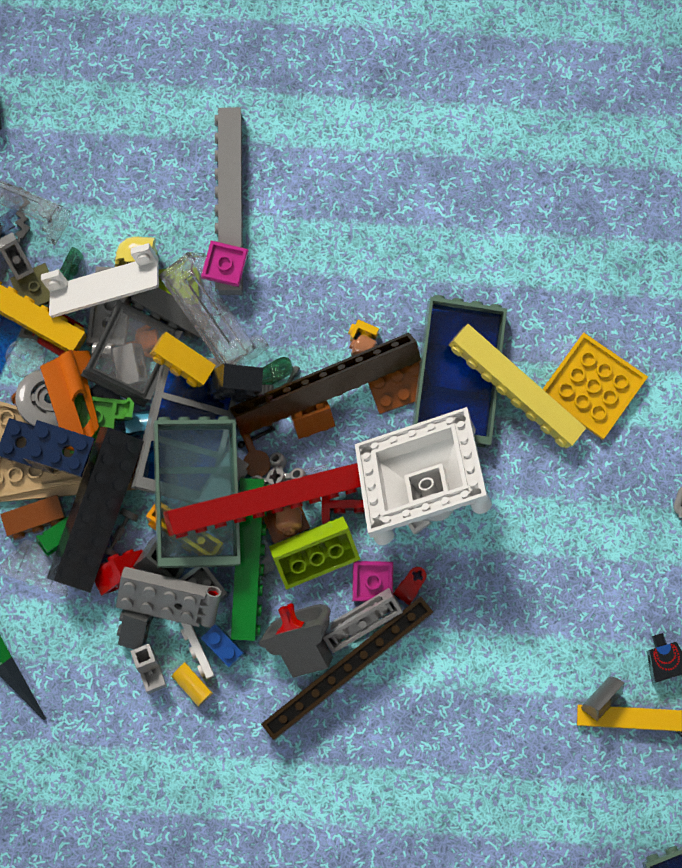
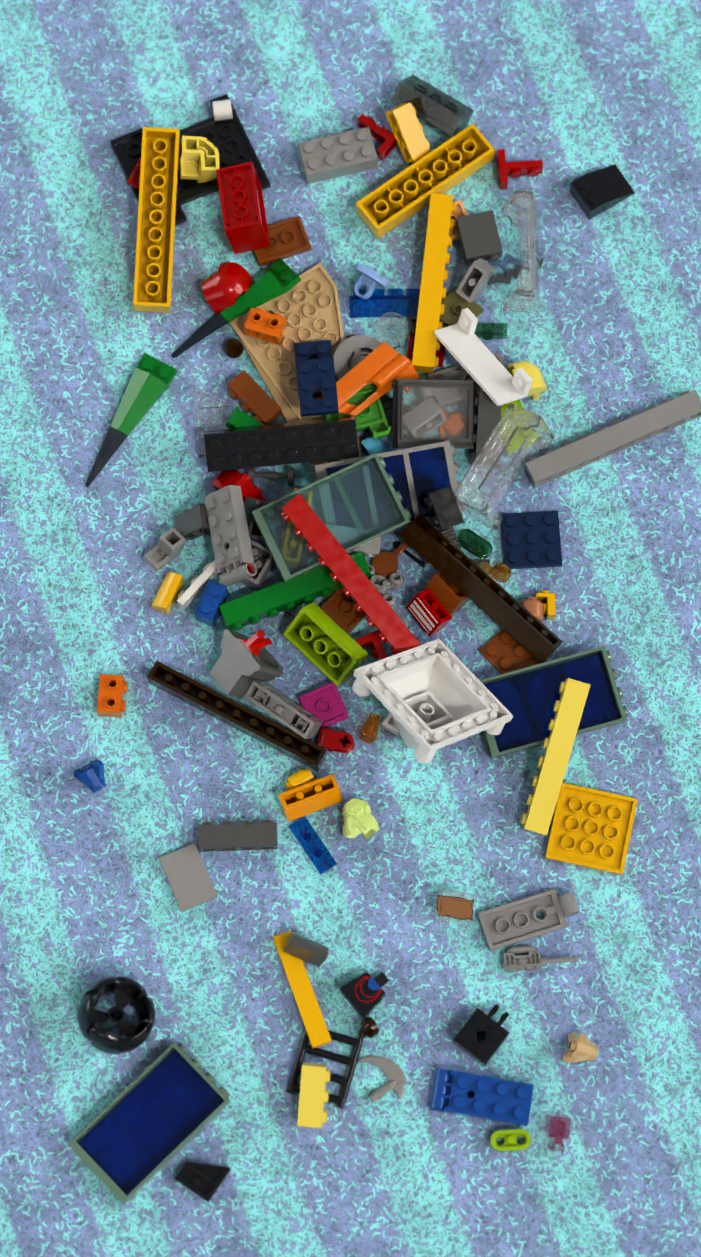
camera: 65 degrees right, 5 degrees down
yellow brick [149,332,216,387] -> none
dark pink plate [201,241,249,287] -> none
nougat head [276,506,302,535] -> none
none -> blue rock [74,759,107,793]
none -> orange brick [97,674,128,717]
none -> light grey tile [159,843,218,912]
none -> dark grey brick [198,820,278,852]
none -> light orange brick [278,774,342,822]
none -> yellow brick [285,768,315,791]
none -> clear blue tile [288,816,337,875]
none -> yellowish green hair [342,798,379,839]
none -> clear orange cone [359,713,381,743]
none -> red brick [406,588,452,636]
none -> slope [434,890,477,927]
none -> clear orange plate [478,562,512,582]
none -> light grey hinge [478,889,580,952]
none -> dark blue plate [501,511,562,570]

